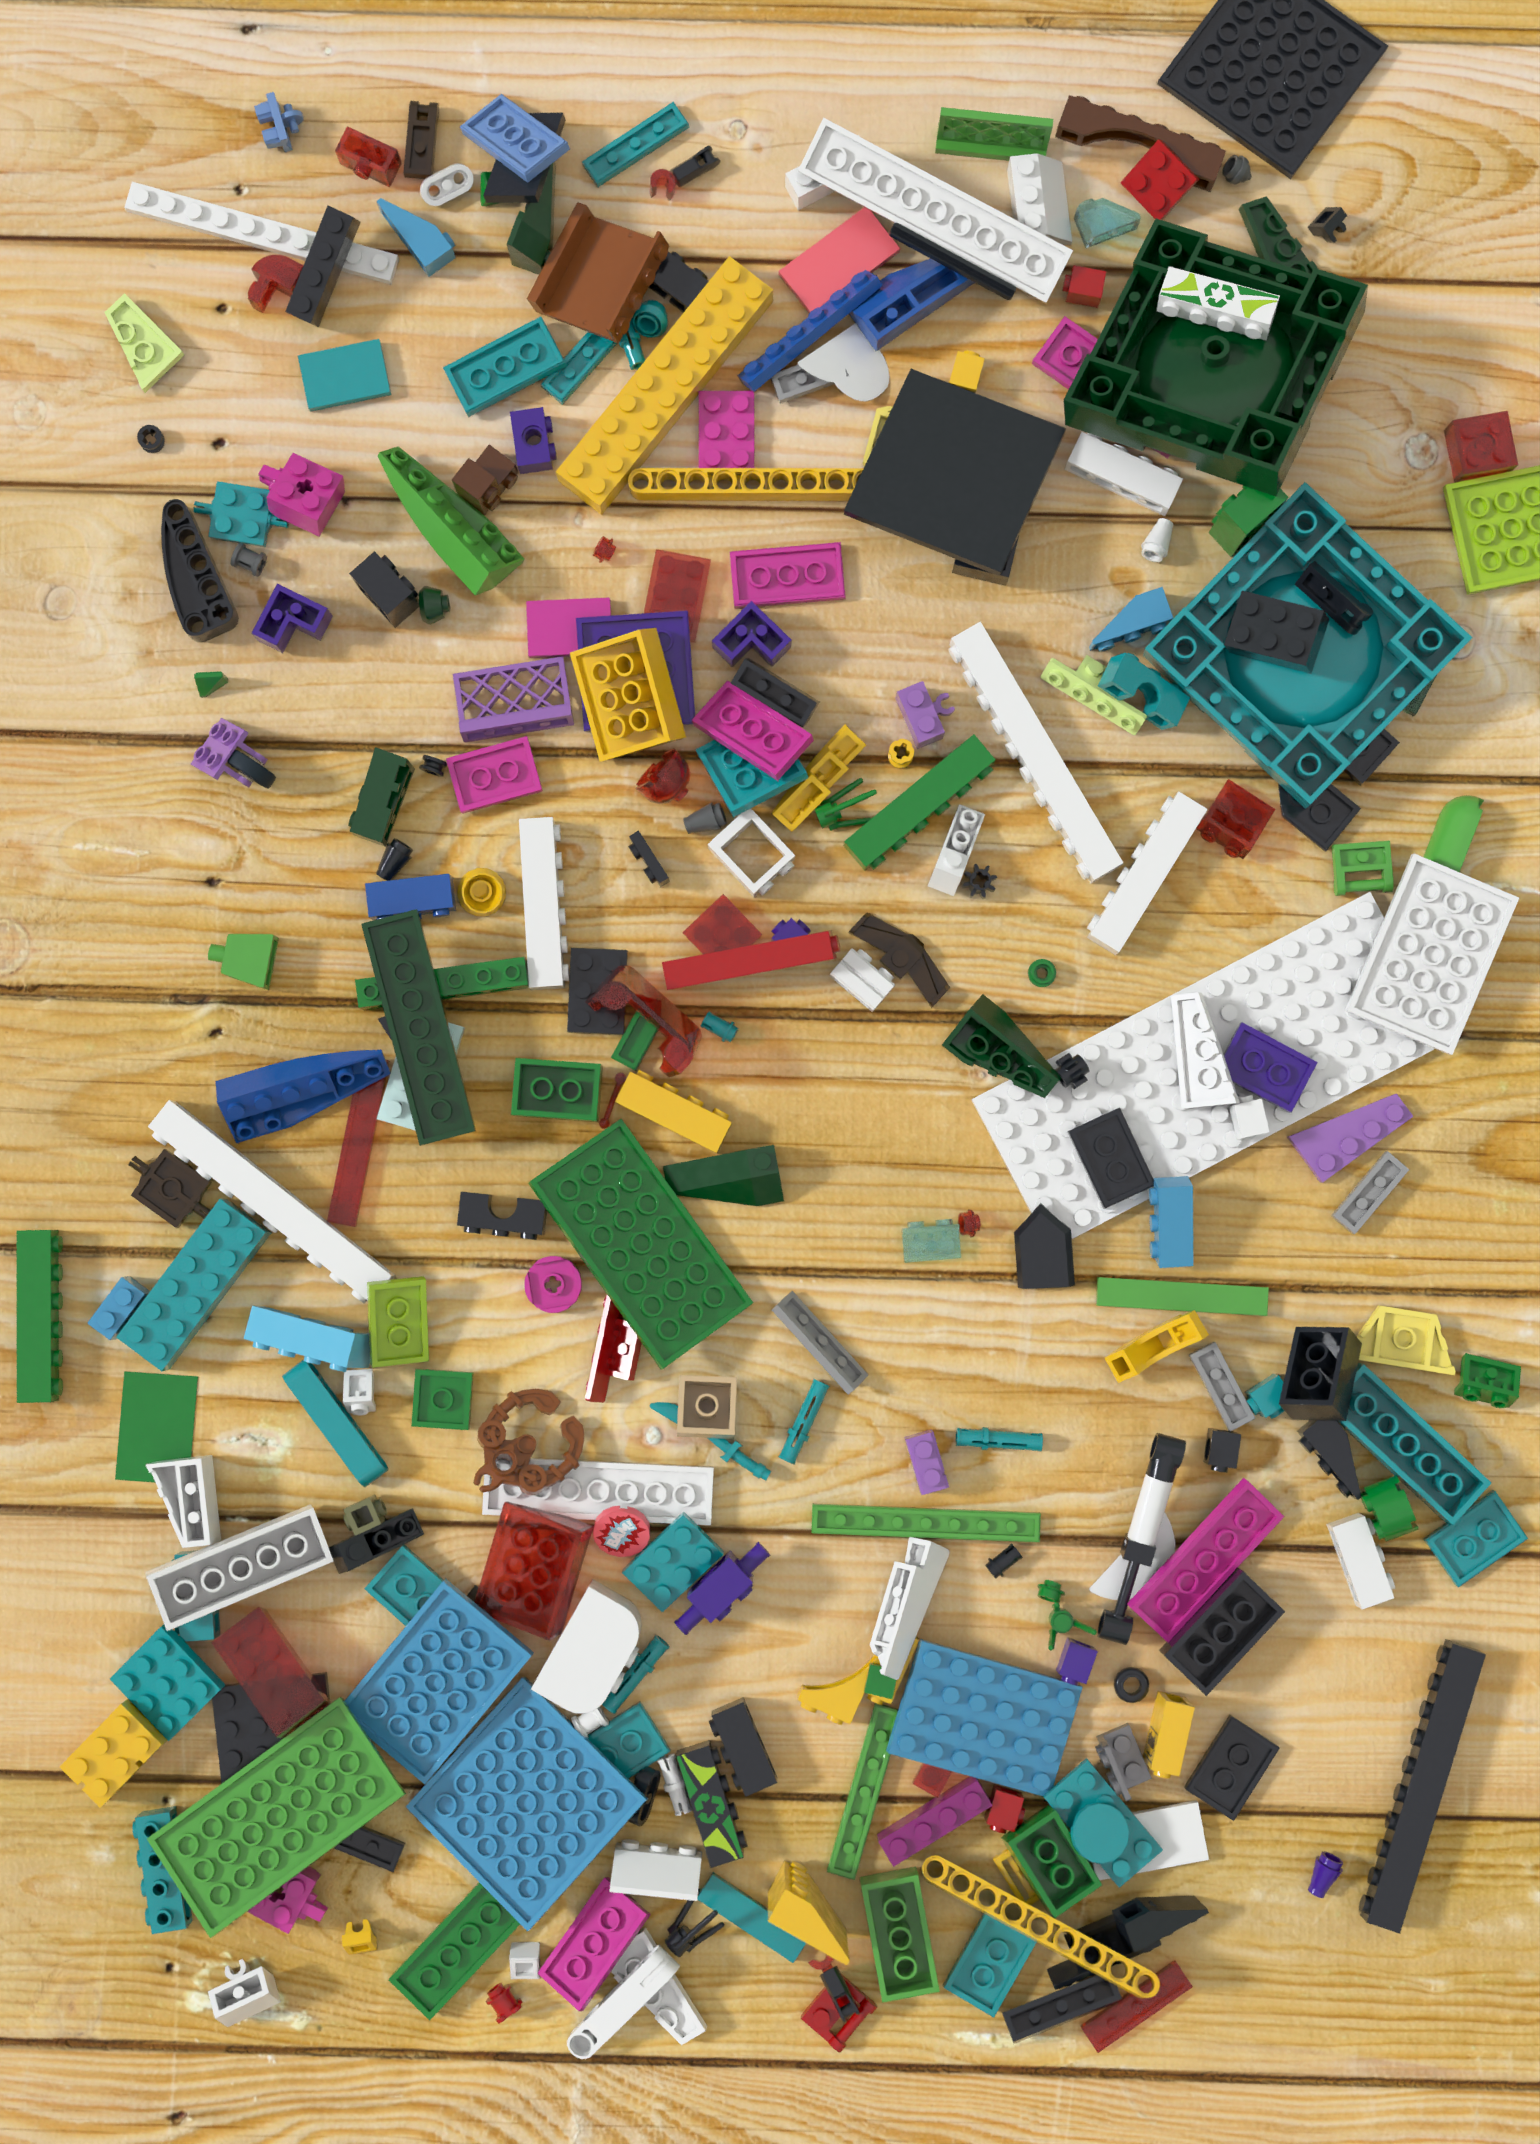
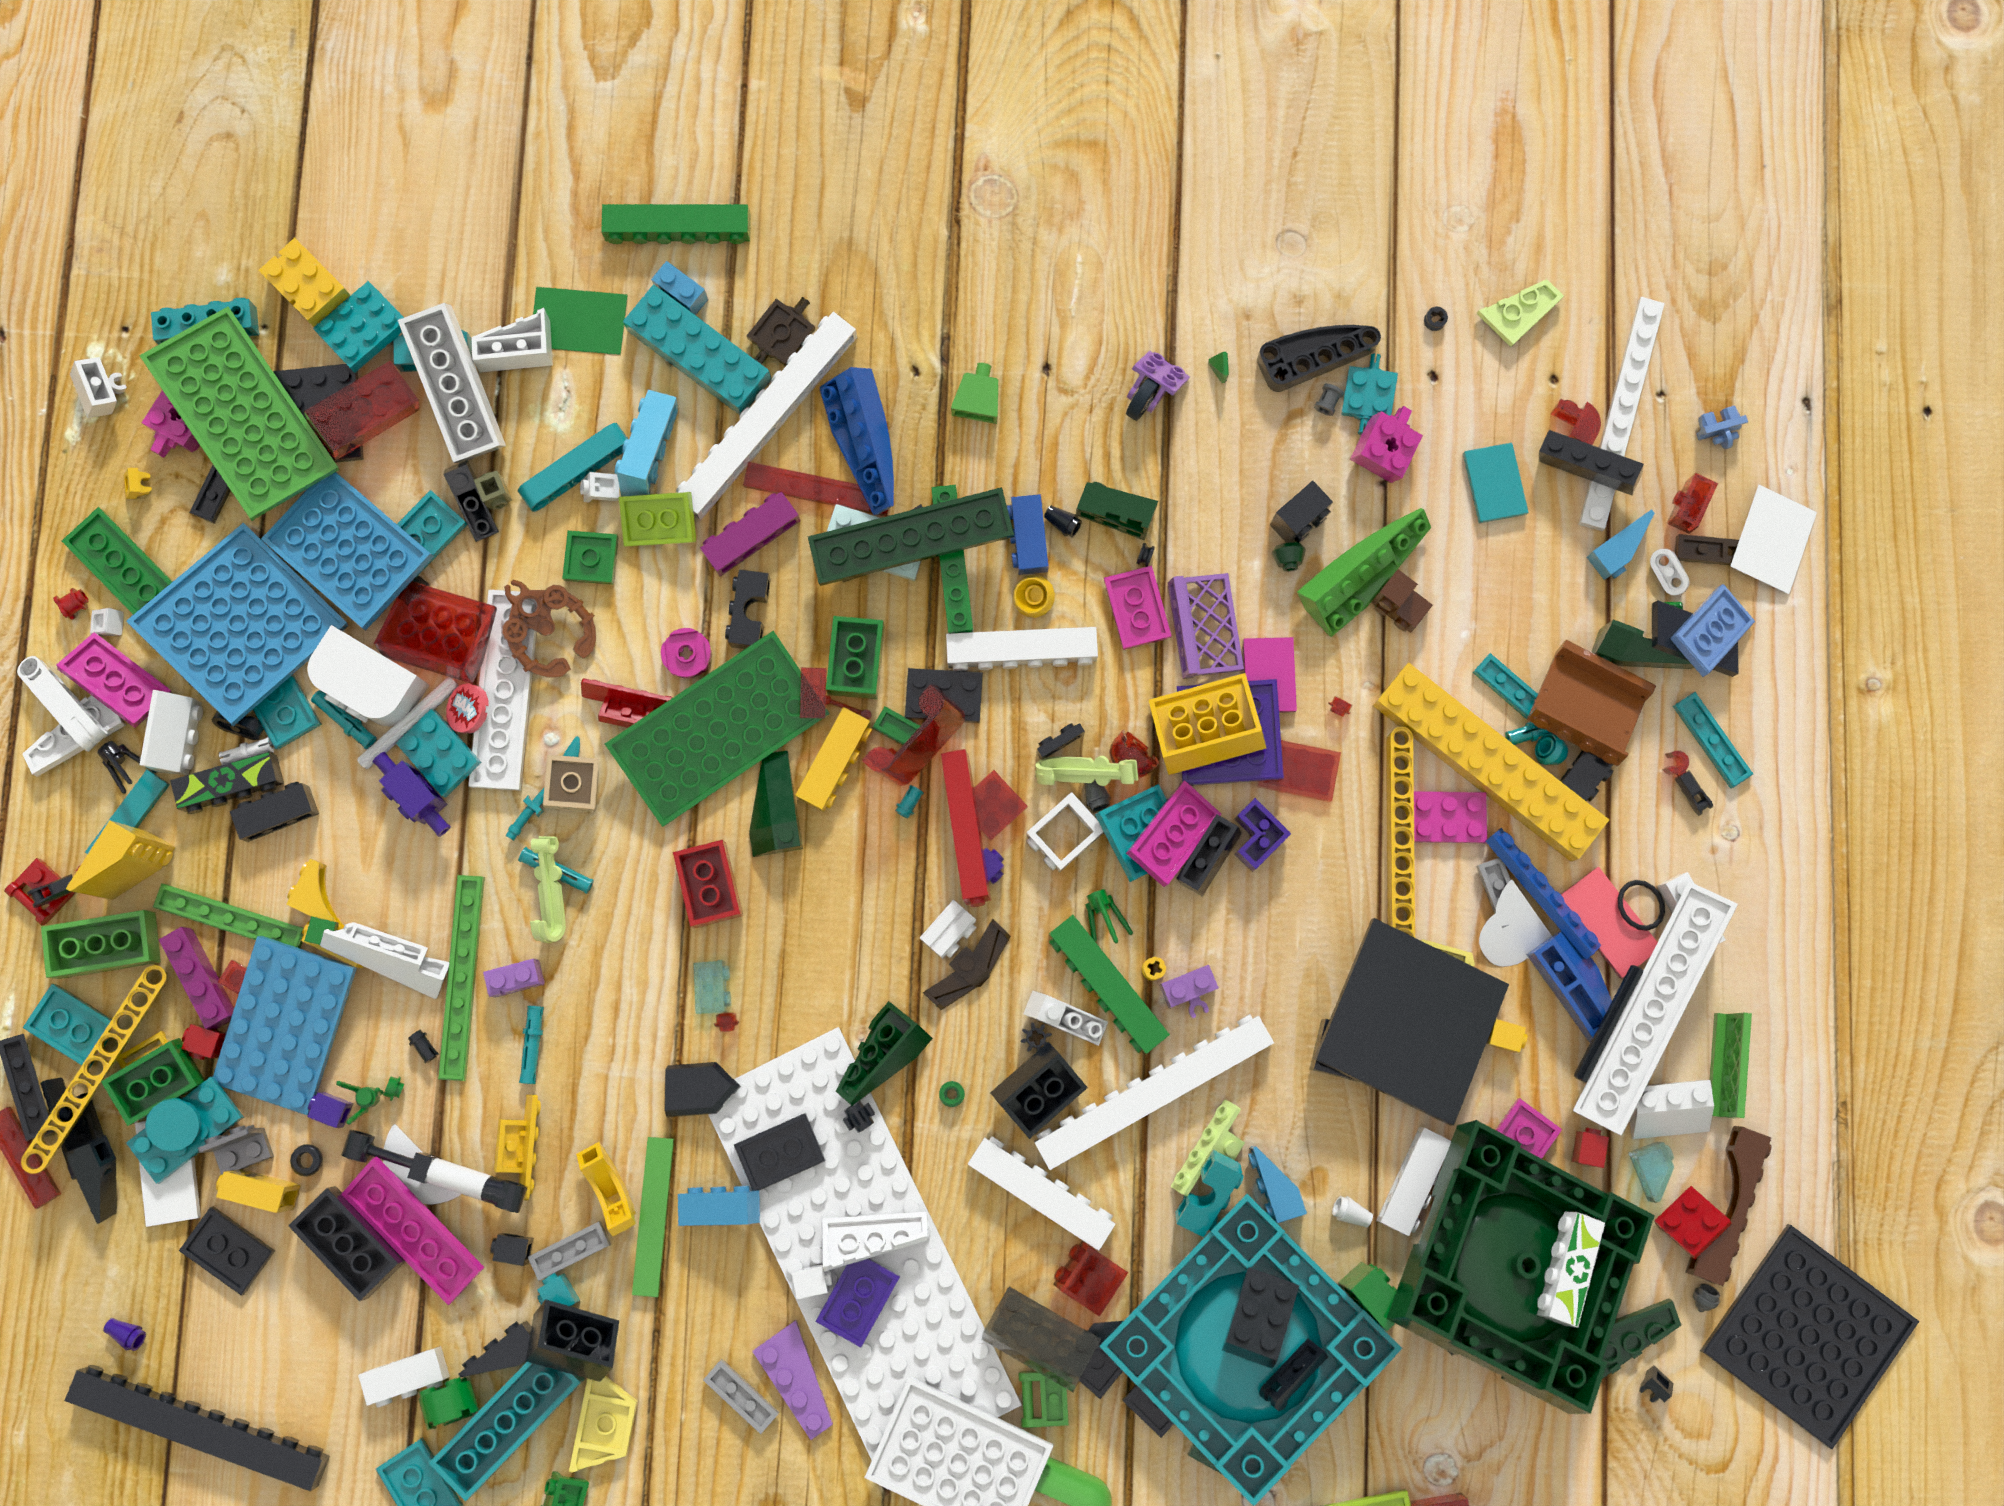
camera: 90 degrees right, 5 degrees down
brick [252,584,333,653] -> none
teal tile [443,316,567,417] -> none
dark purple brick [510,407,557,474] -> none
white bush [571,1707,609,1738] -> none
dark pink tile [730,542,845,609] -> none
yellow slope [771,724,866,832] -> none
light grey plate [772,1291,868,1395] -> none
none -> white axle [357,677,459,769]
none -> yellow bracket [494,1094,541,1200]
none -> yellowish green piece [530,836,566,943]
none -> red brick [673,840,744,929]
none -> magenta brick [700,491,801,577]
none -> clear red plate [799,667,827,718]
none -> clear smoke brick [982,1286,1101,1392]
none -> black brick [990,1042,1088,1139]
none -> yellowish green piece [1035,756,1138,786]
none -> black piece [1617,880,1665,931]
none -> white sticker [1730,485,1817,594]

